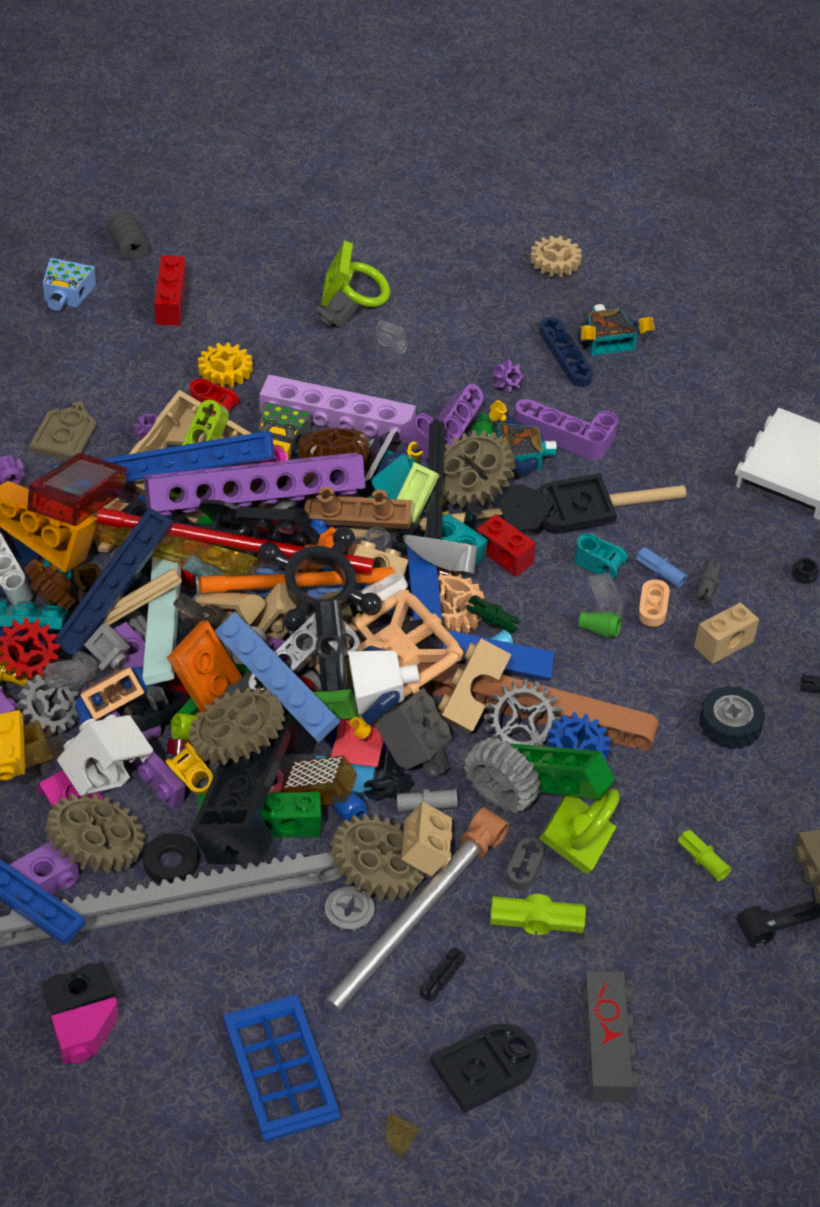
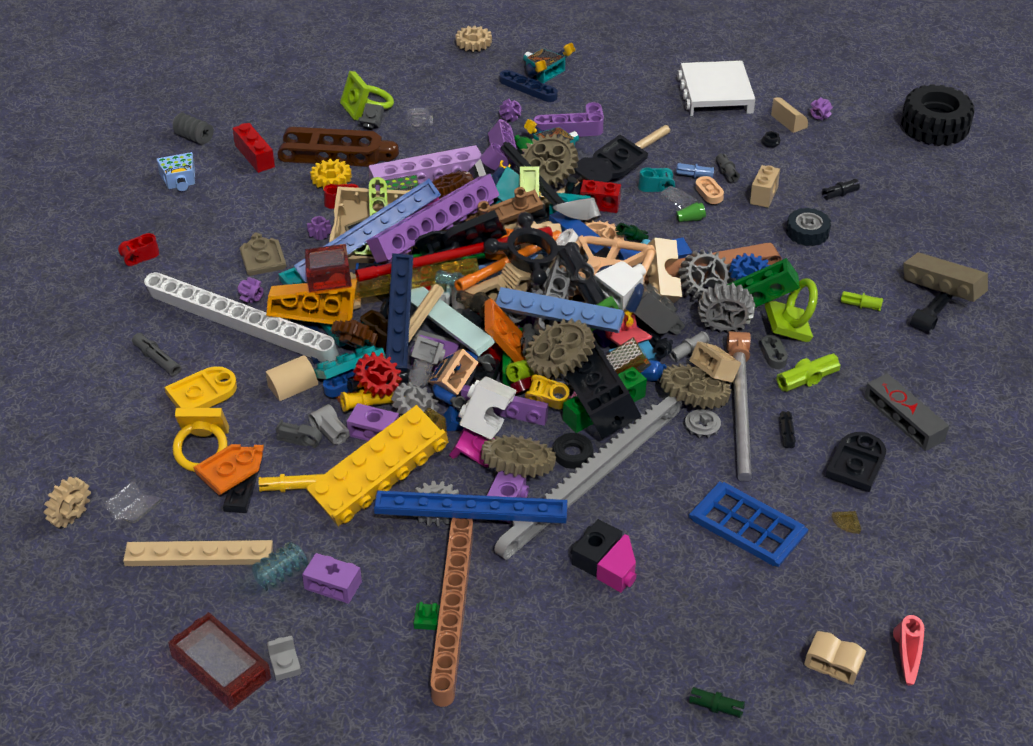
camera: 30 degrees left, 5 degrees down
none -> reddish brown piece [277,127,399,167]

